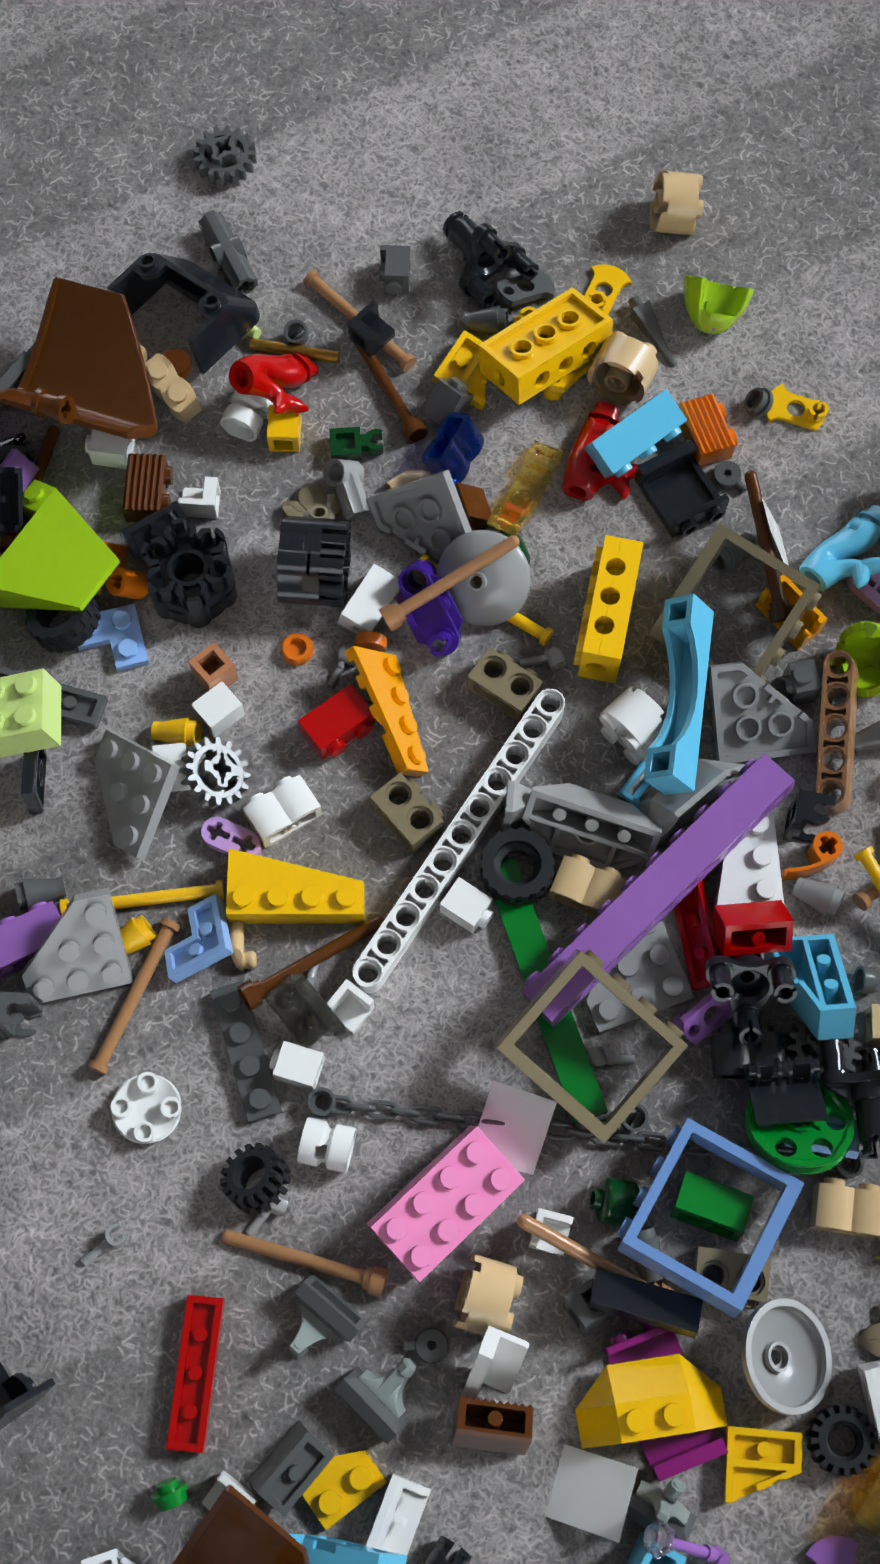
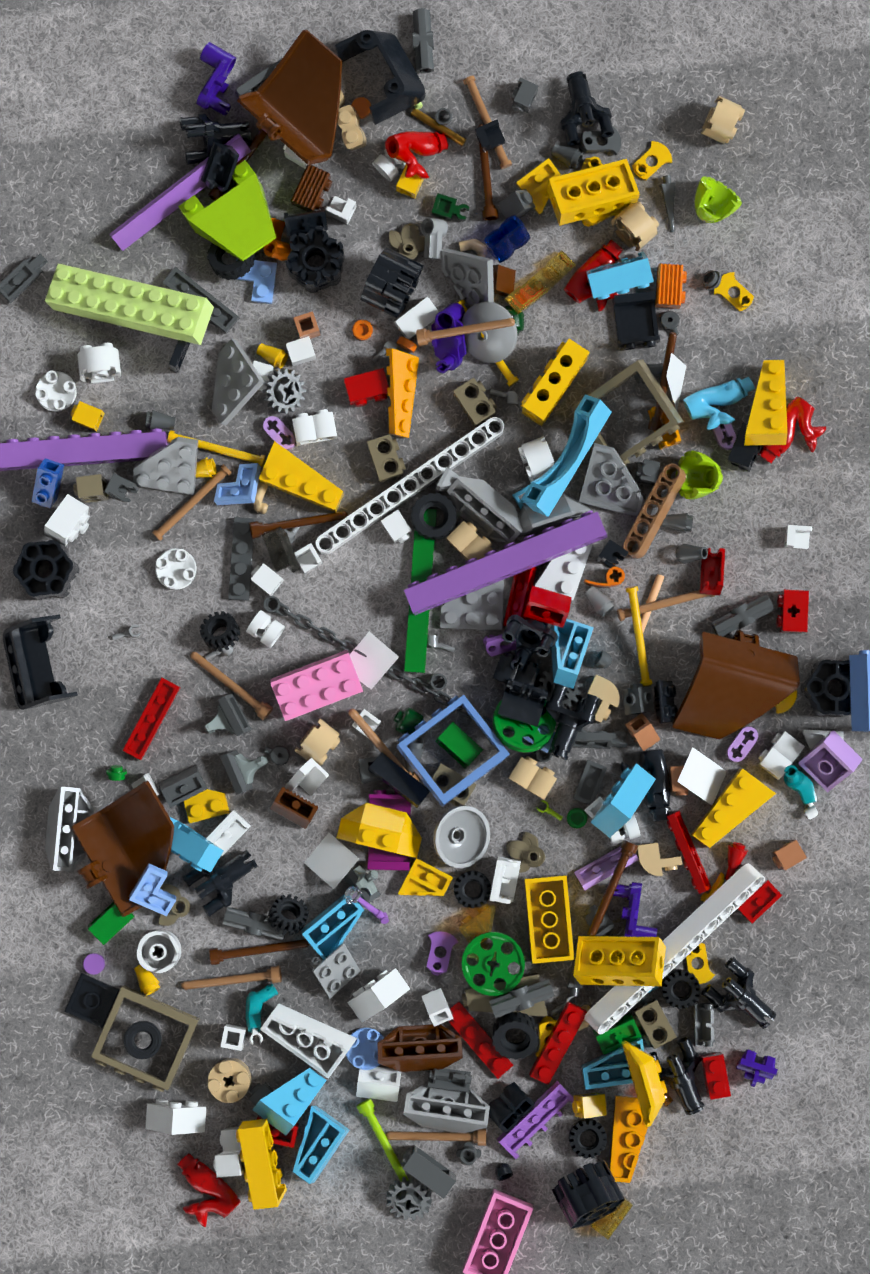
camera: 25 degrees right, 15 degrees up
dark tan window [493,949,688,1144] -> none

